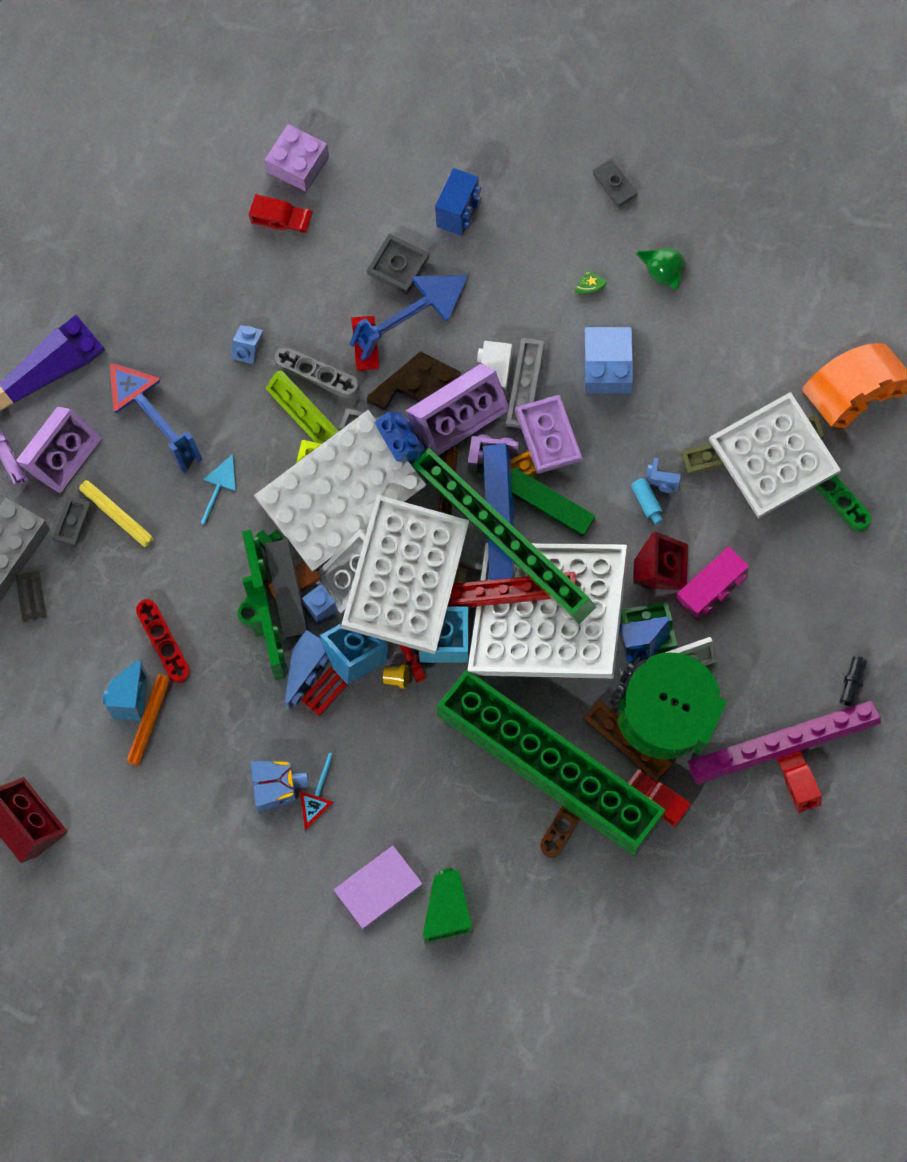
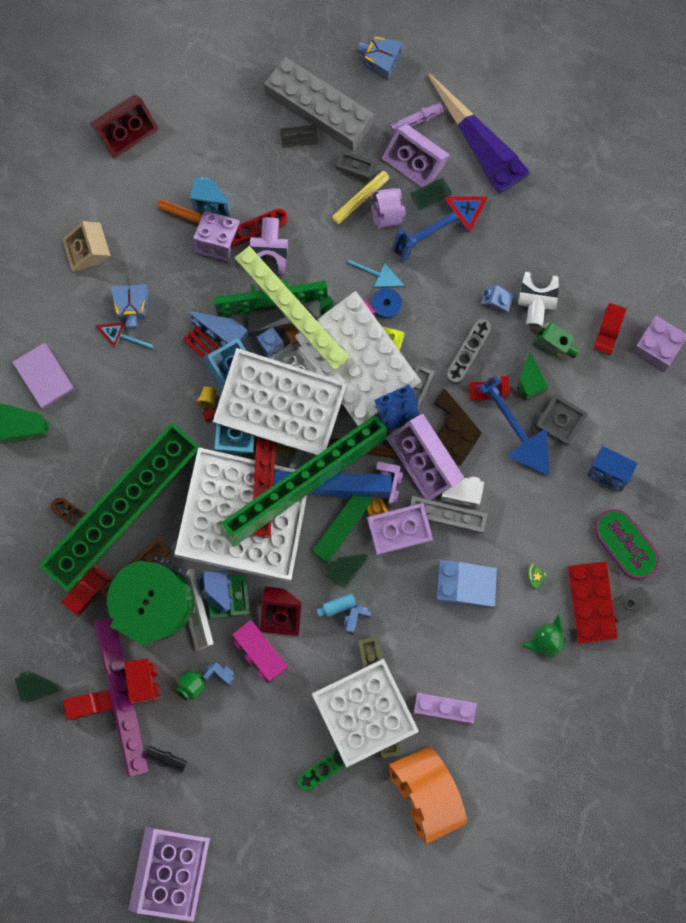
camera: 90 degrees right, 5 degrees up
lime plate [265,370,339,444] -> none
none -> clear green slope [14,671,63,703]
none -> tan slope [62,221,111,272]
none -> red brick [124,658,161,705]
none -> green head [176,671,205,701]
none -> lavender bracket [193,211,239,262]
none -> medium blue bracket [203,662,235,686]
none -> yellowish green plate [235,246,349,371]
none -> lavender connector [250,217,288,274]
none -> clear green slope [325,554,368,590]
none -> lavender brick [371,188,406,228]
none -> blue piece [372,288,402,319]
none -> clear green plate [410,178,452,211]
none -> lavender brick [413,693,477,725]
none -> green slope [517,354,548,401]
none -> white connector [518,272,559,329]
none -> green torso [532,321,579,359]
none -> red plate [568,561,618,644]
none -> green tile [595,509,659,579]

